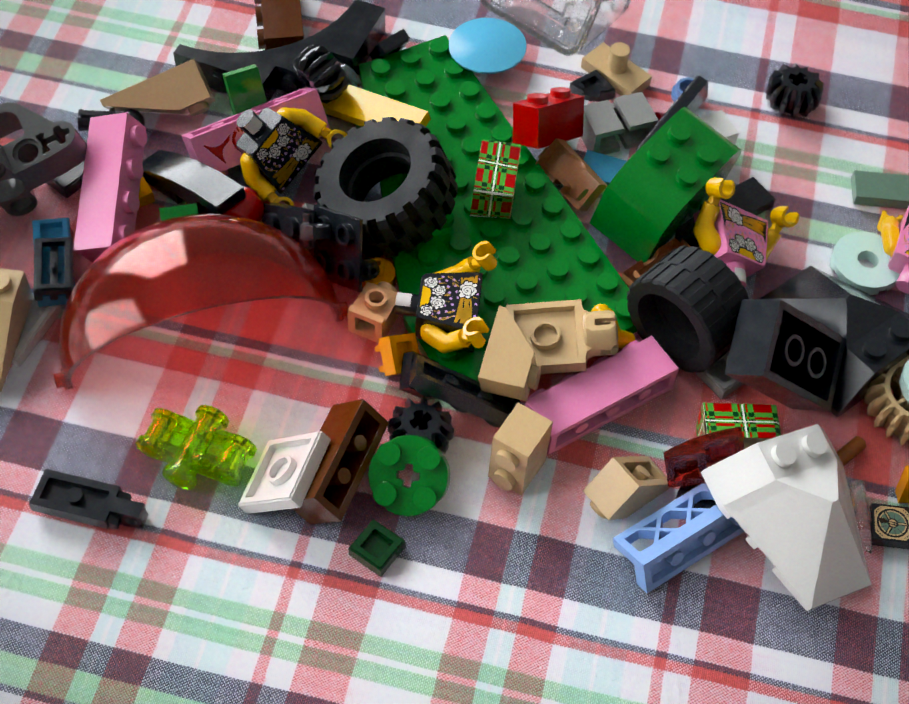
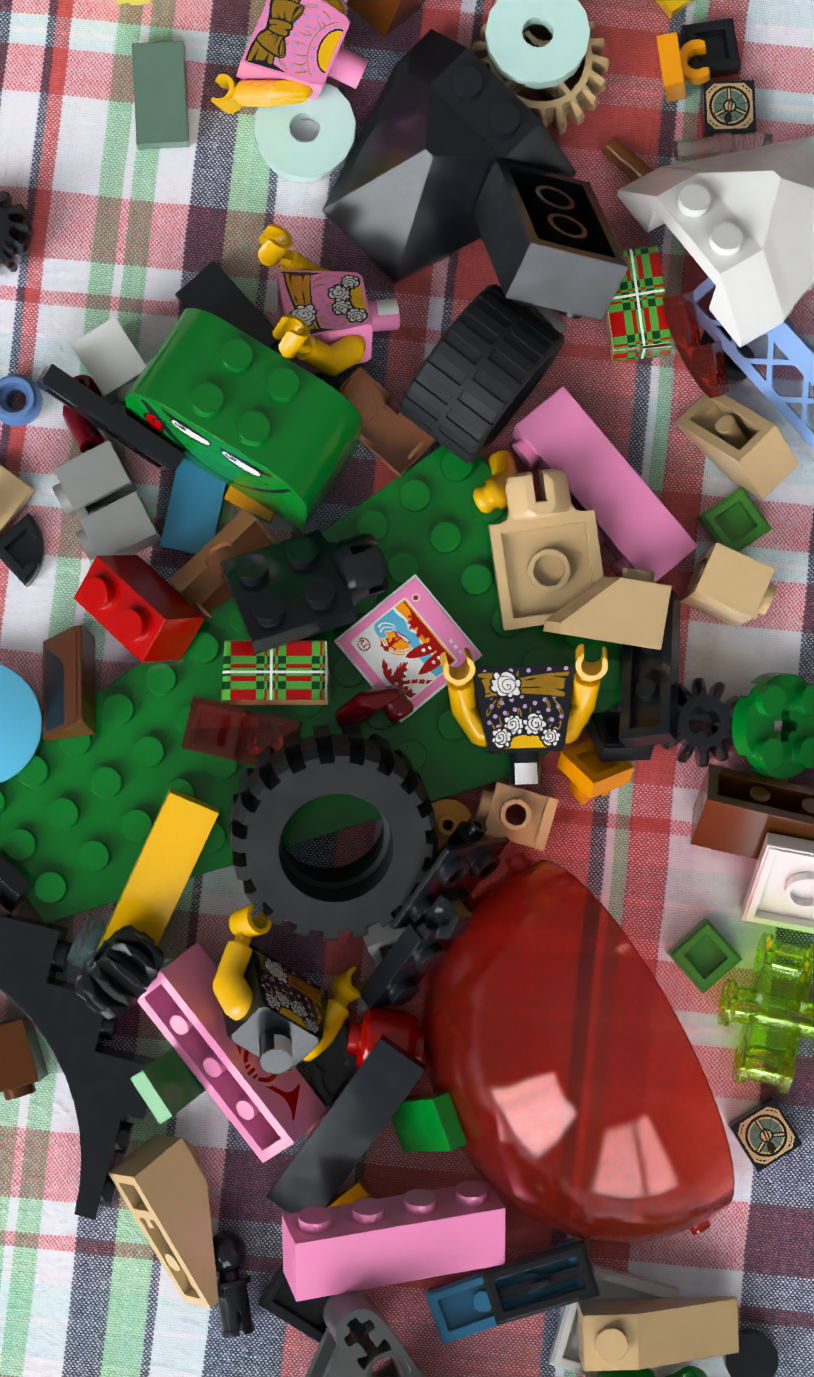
camera: 100 degrees left, 30 degrees up
none -> reddish brown slope [43,625,96,741]
none -> clear red slope [181,696,303,767]
none -> black plate [220,529,389,654]
none -> tile [334,574,483,723]
none -> dark red arm [335,685,413,728]
none -> bright green tile [667,919,742,994]
none -> bright green tile [697,487,772,552]
none -> tile [727,1097,802,1172]

